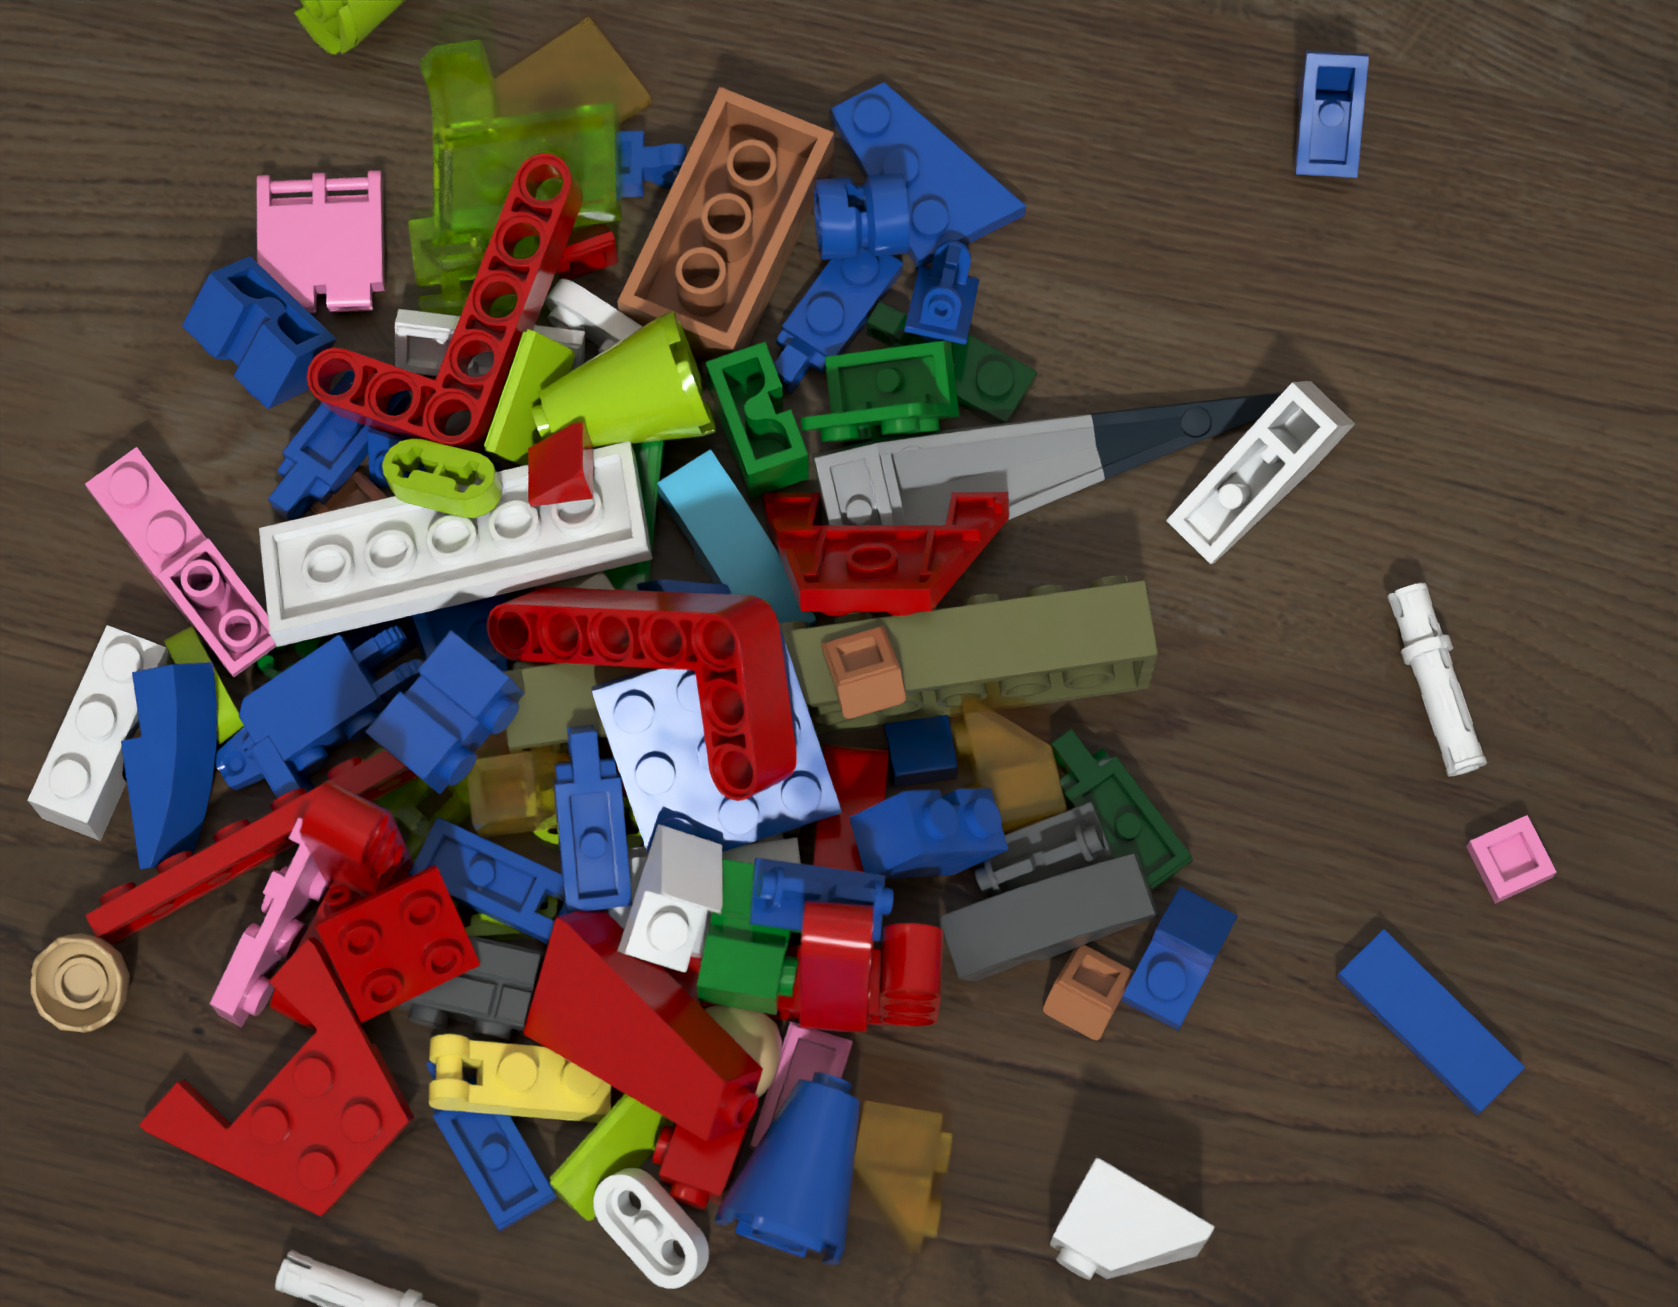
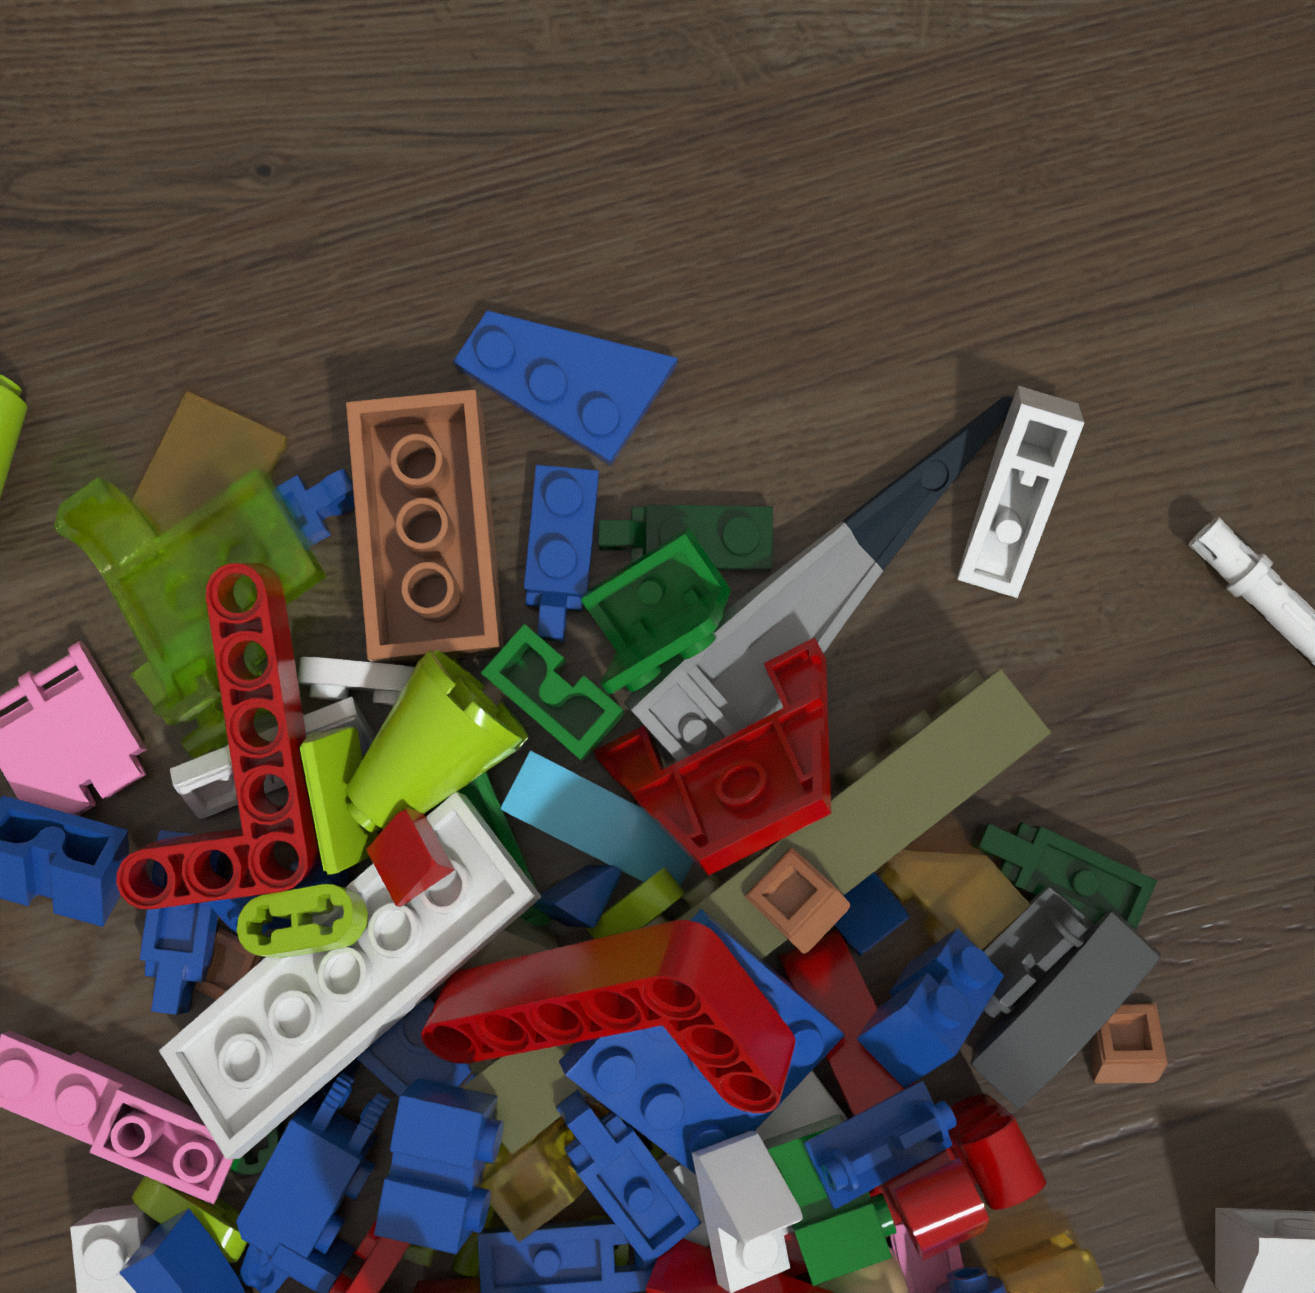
camera: 30 degrees left, 10 degrees up
red slope [556,223,618,280] -> none
blue wheel [814,173,910,260] -> none
blue hinge [904,240,980,345] -> none
blue slope [1121,886,1238,1031] -> none
slope [1294,50,1369,178] -> none

